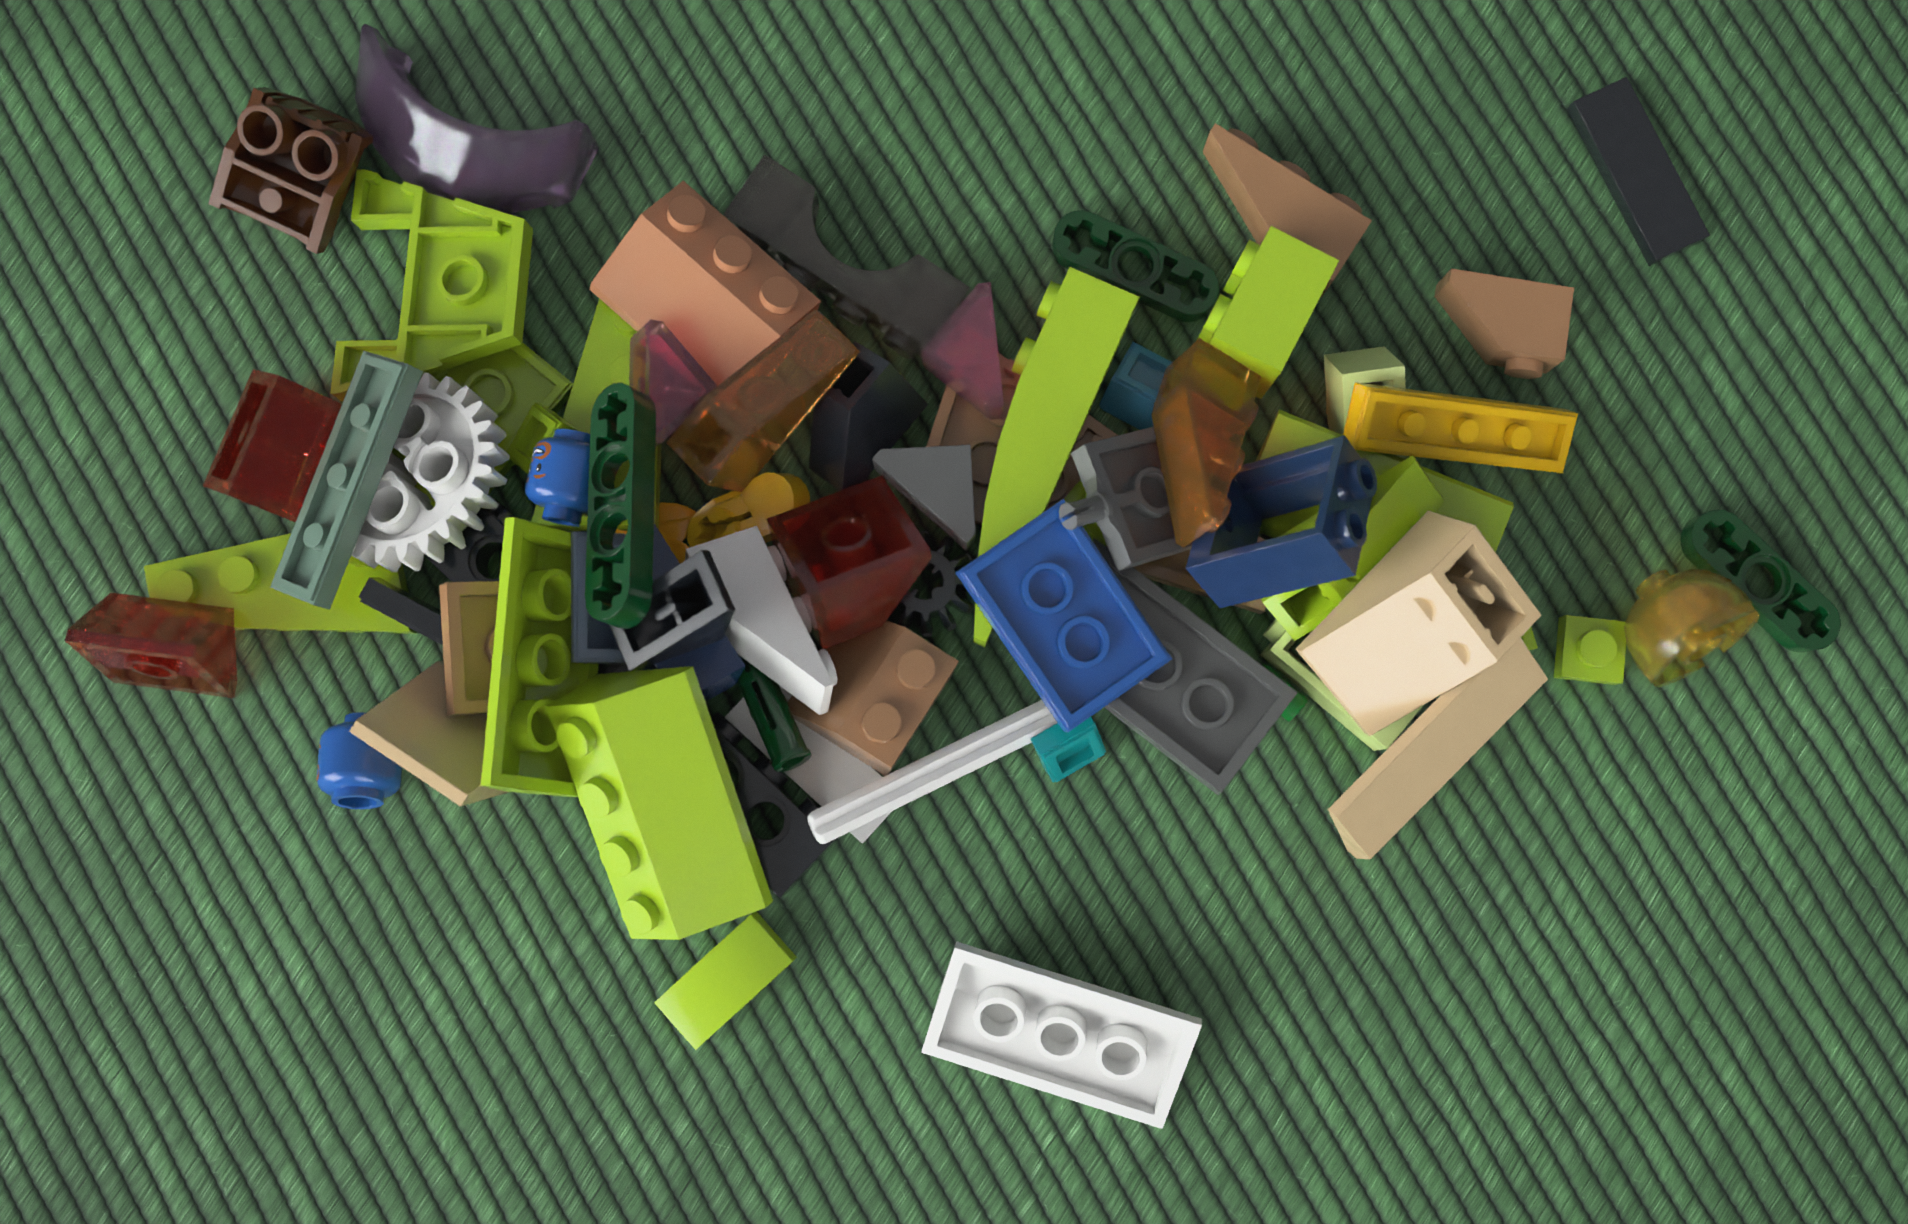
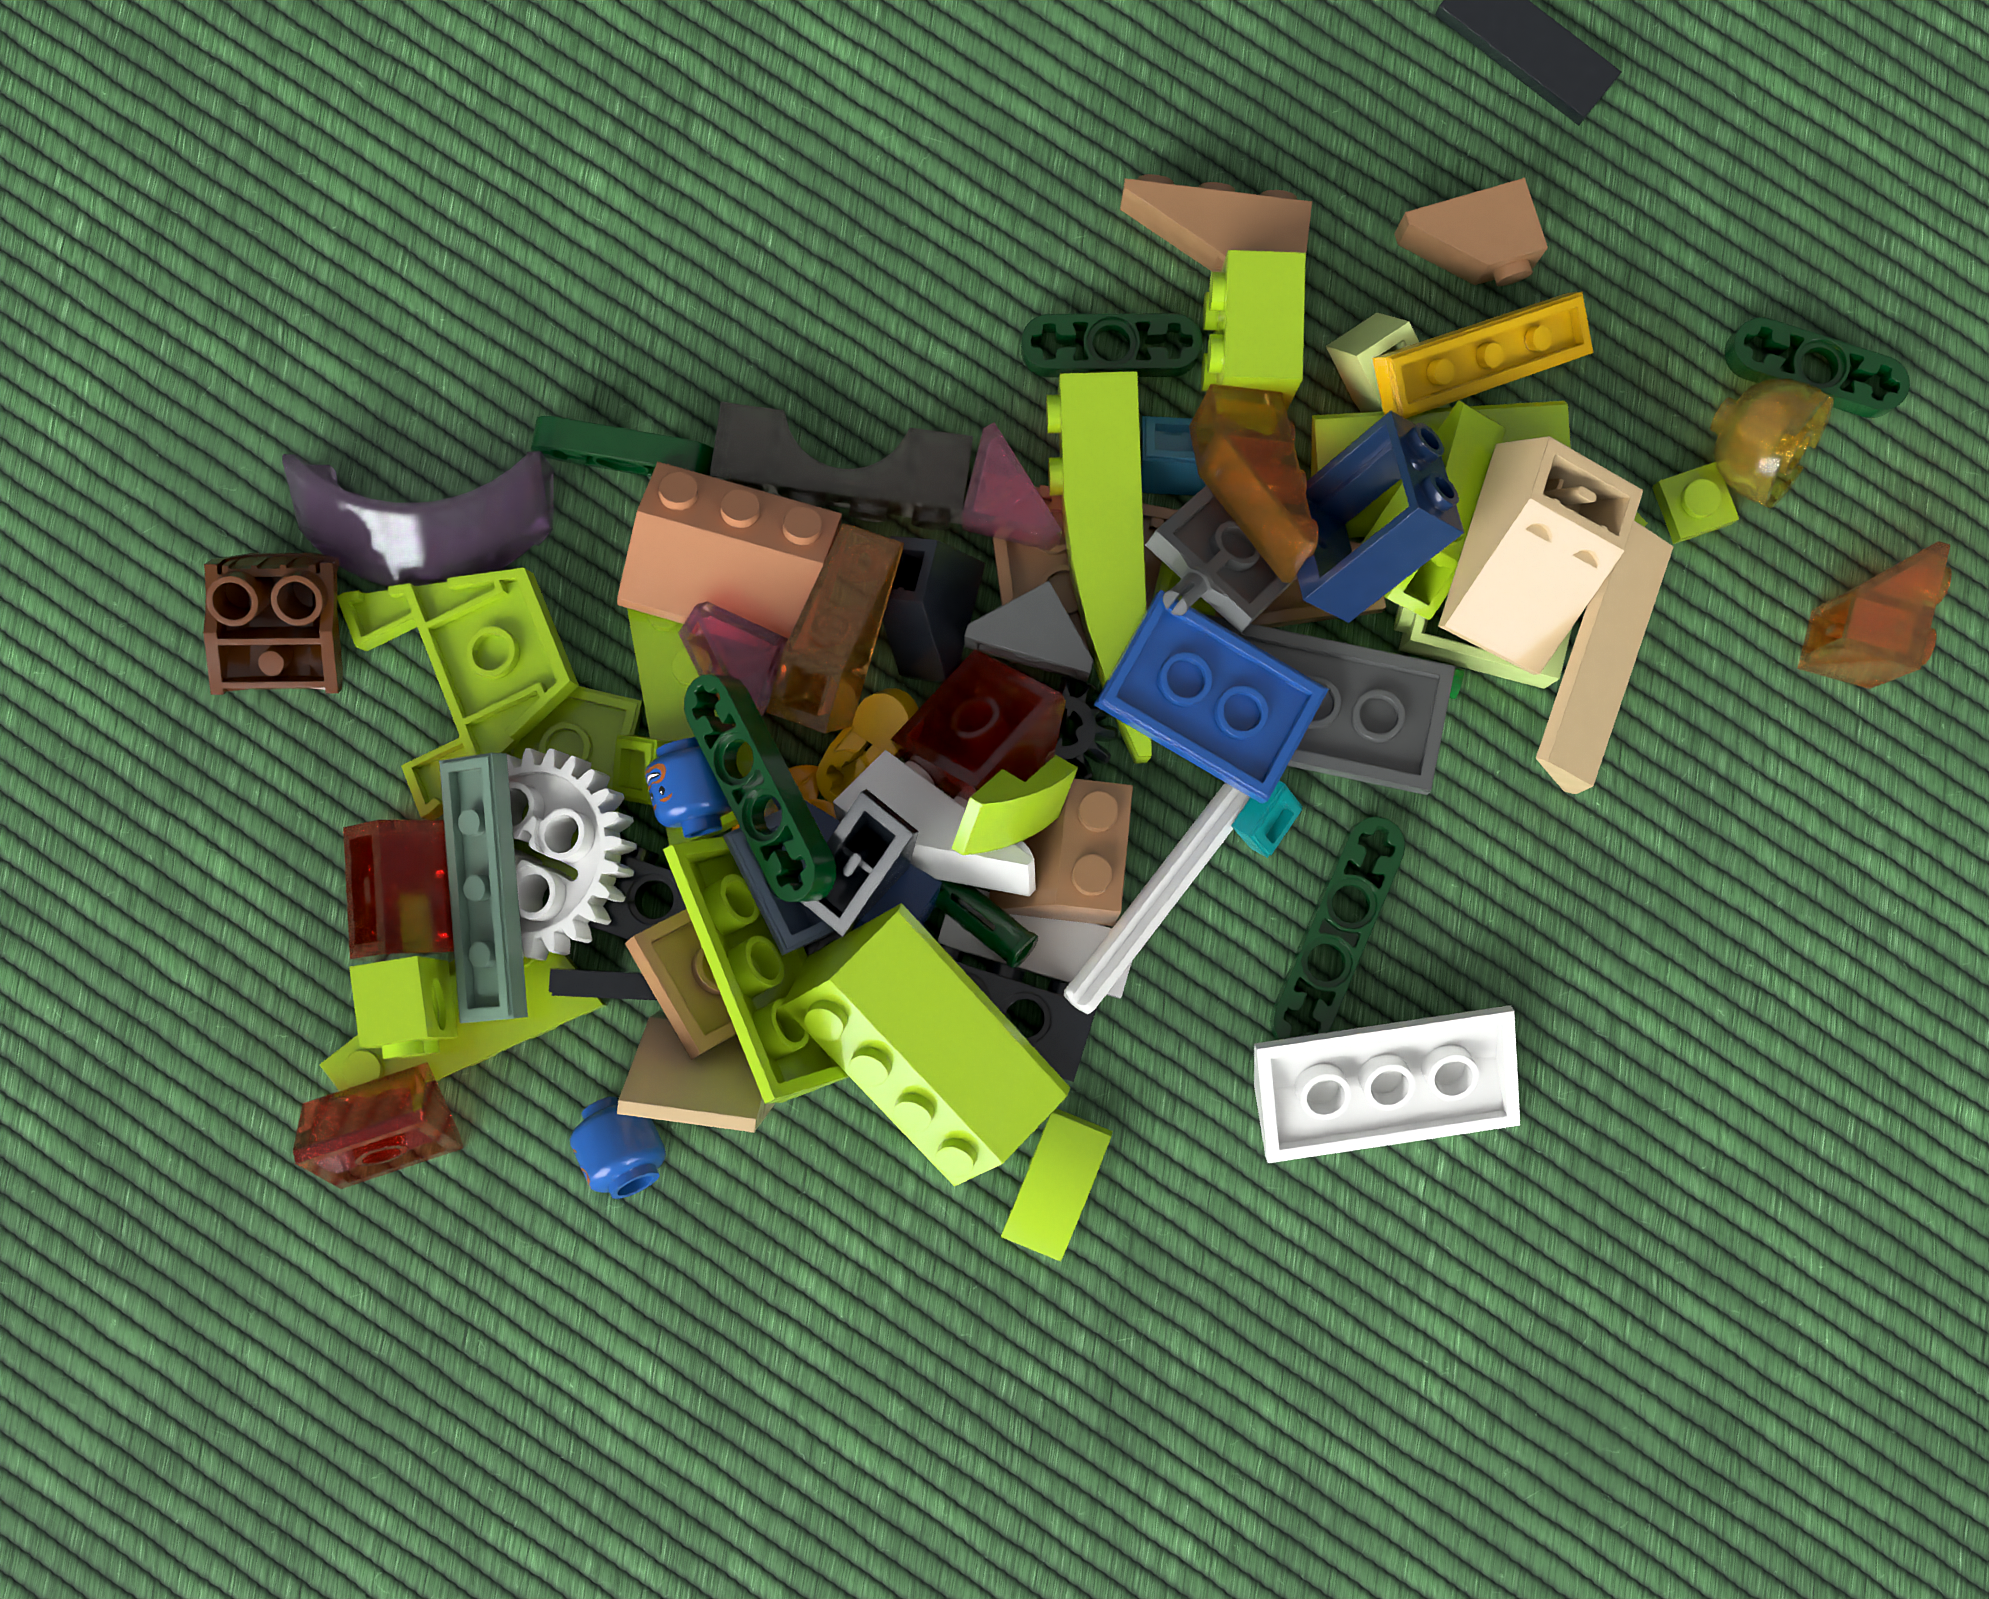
camera: 30 degrees left, 0 degrees up
none -> lime brick [349,956,458,1059]
none -> dark green beam [531,416,716,477]
none -> lime slope [951,755,1078,855]
none -> dark green beam [1270,817,1406,1040]
none -> clear orange slope [1797,541,1952,689]

